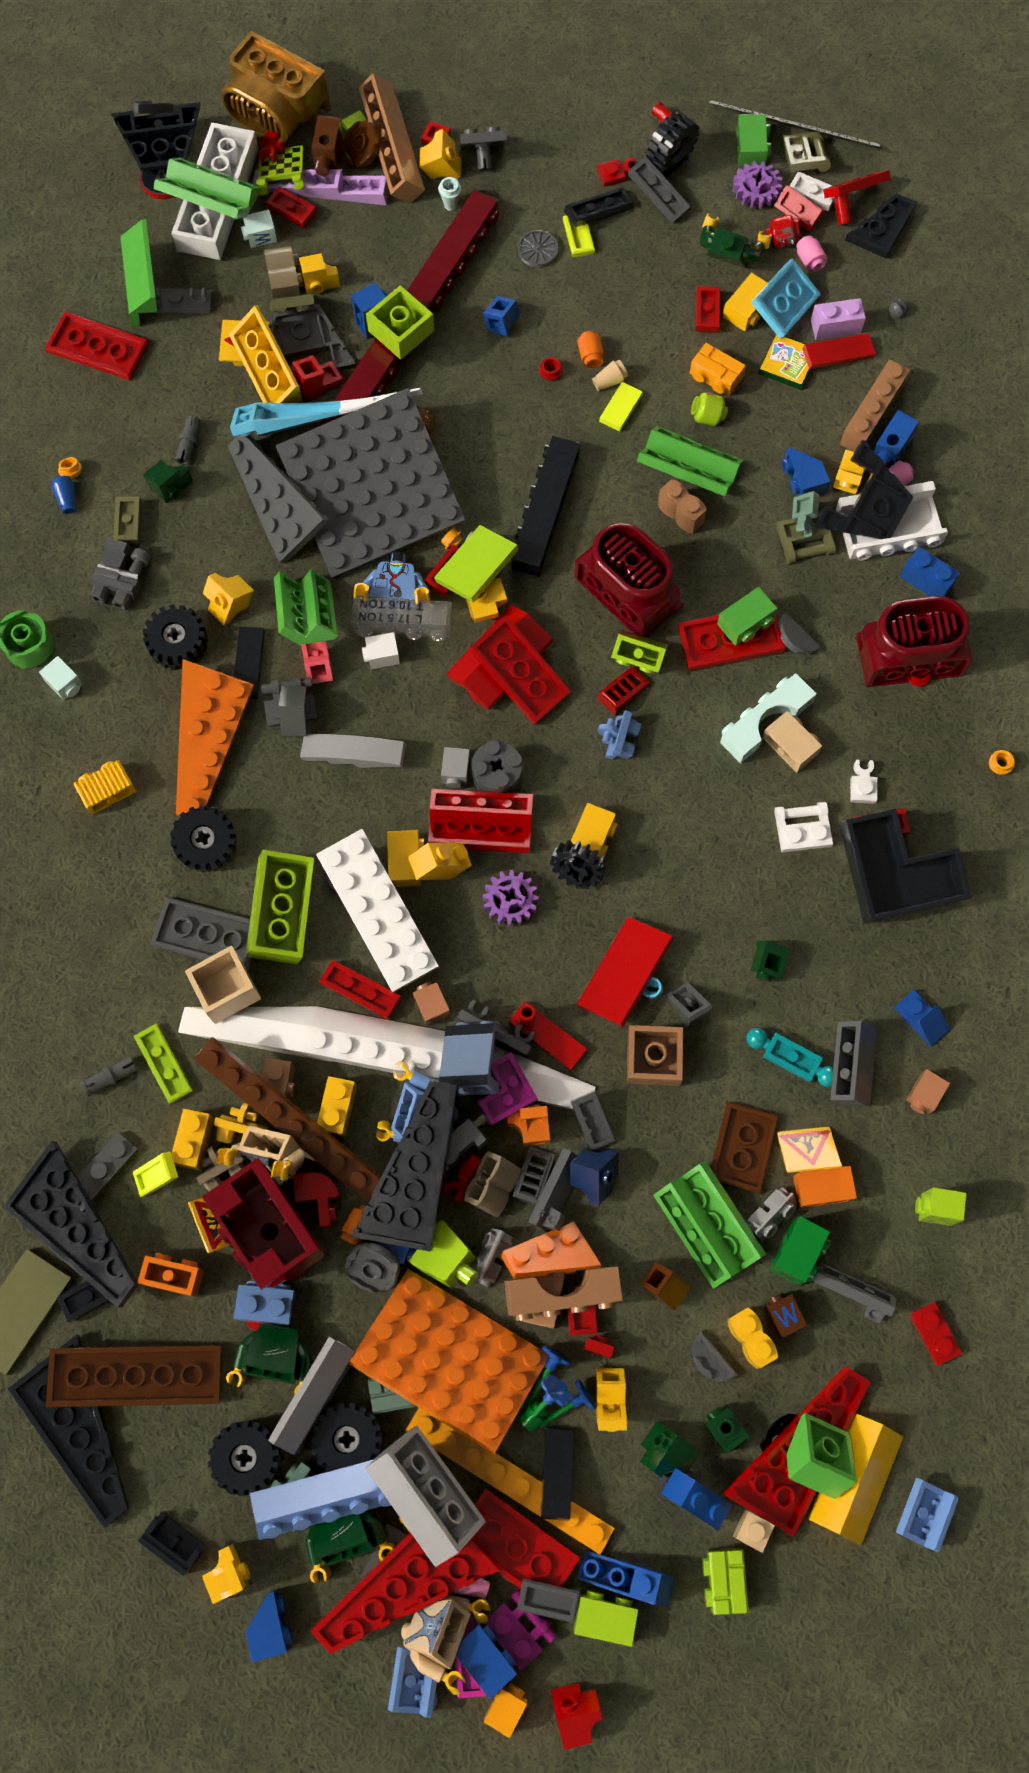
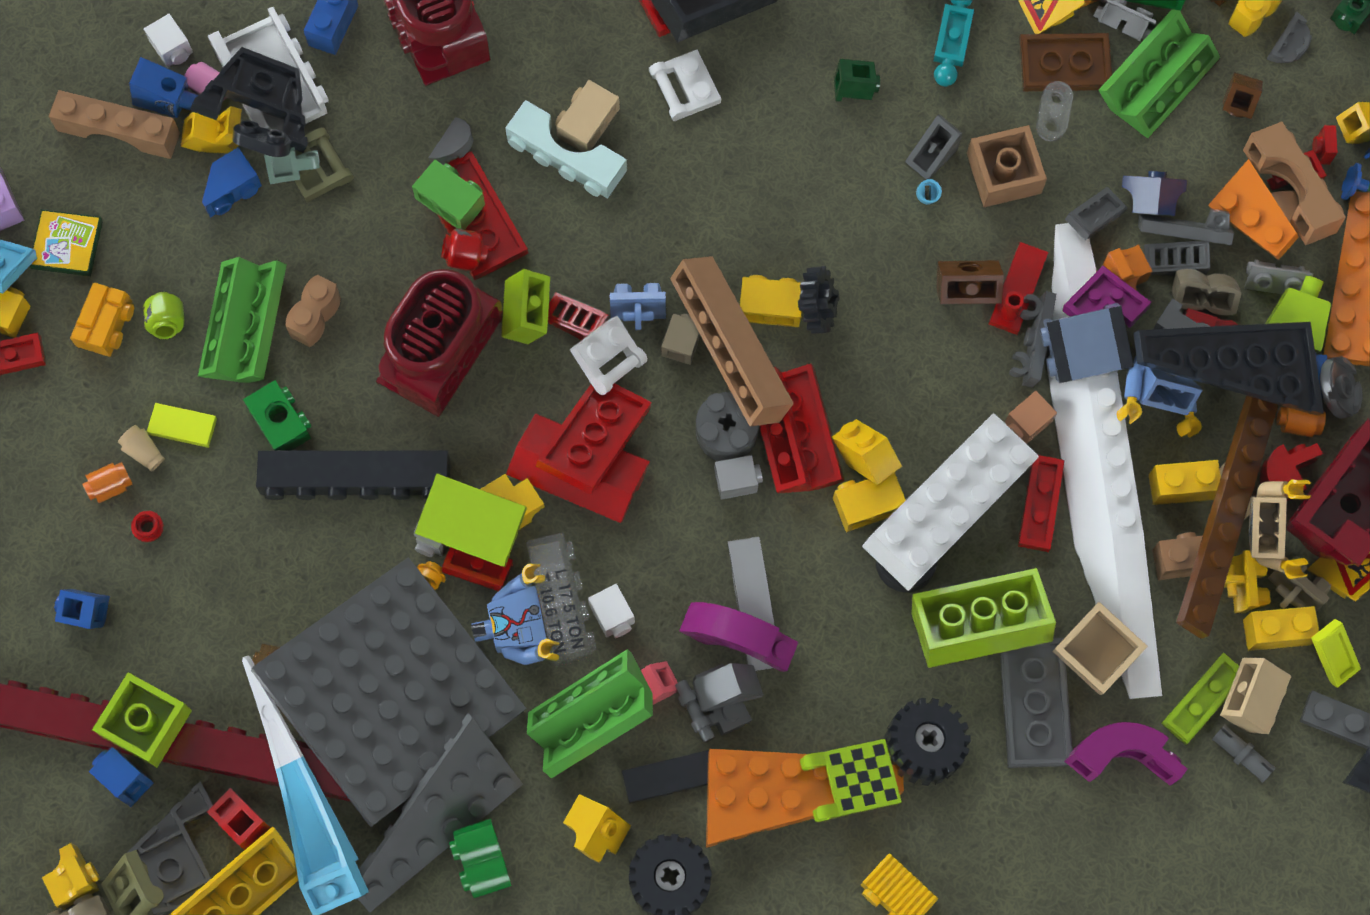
camera: 110 degrees left, 0 degrees up
medium lavender gear [483,870,539,927] -> none
red tile [577,917,674,1028] -> none
red tile [802,333,876,369] -> none
white plate [851,760,877,804] -> none
none -> white brick [144,14,193,68]
none -> black plate [232,120,291,157]
none -> green brick [243,380,312,451]
none -> red head [441,228,488,271]
none -> green brick [449,819,512,898]
none -> white plate [570,316,647,395]
none -> dark tan brick [661,314,701,365]
none -> medium nougat brick [670,256,794,427]
none -> magenta arch [679,602,798,672]
none -> lime flag [800,739,902,822]
none -> reddish brown brick [936,260,1004,304]
none -> clear plate [1036,81,1073,141]
none -> magenta arch [1064,722,1188,786]
none -> tan brick [1220,658,1291,734]

